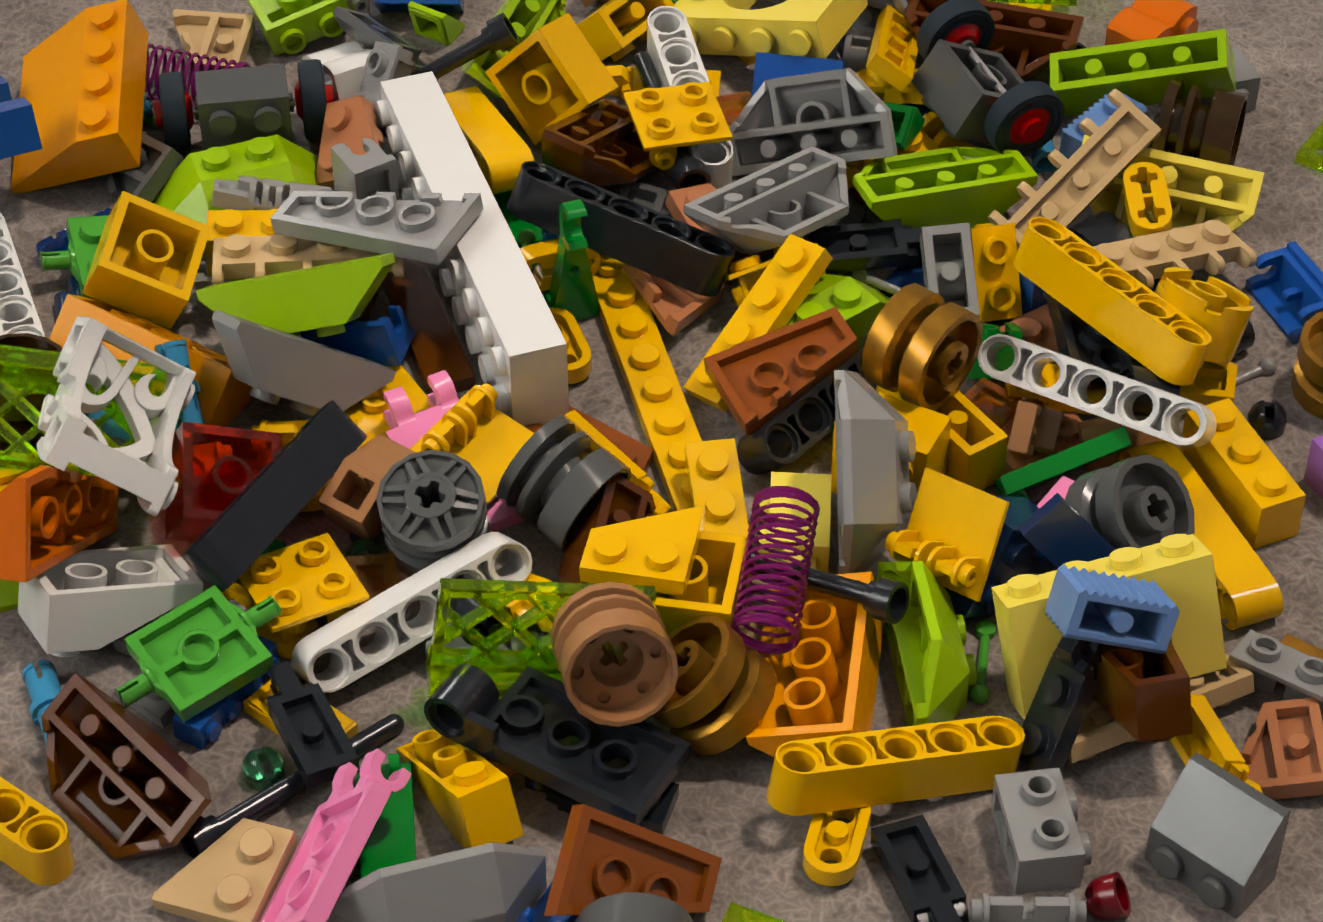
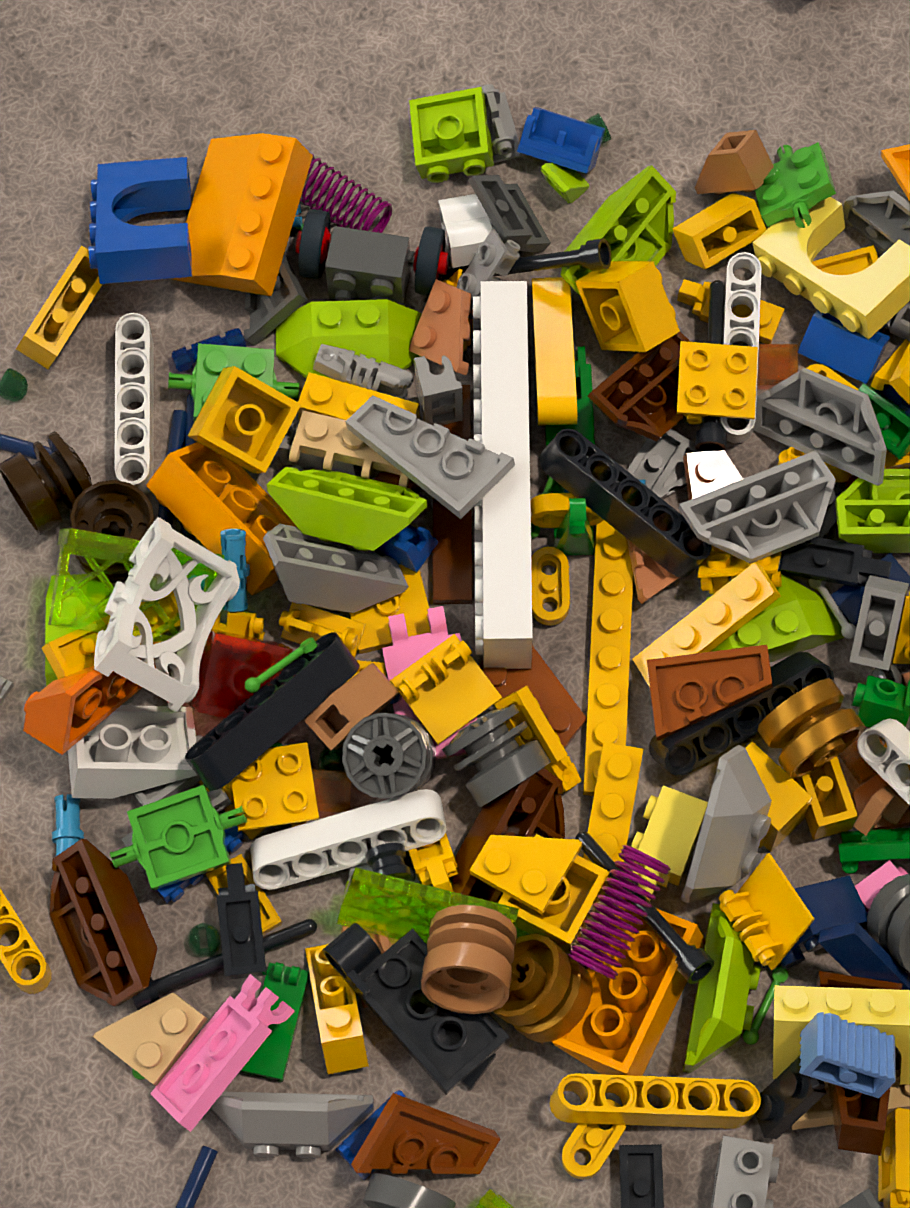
camera: 20 degrees right, 25 degrees up
tan wing [172,9,256,71] -> none
none -> bright green hinge [245,637,317,693]

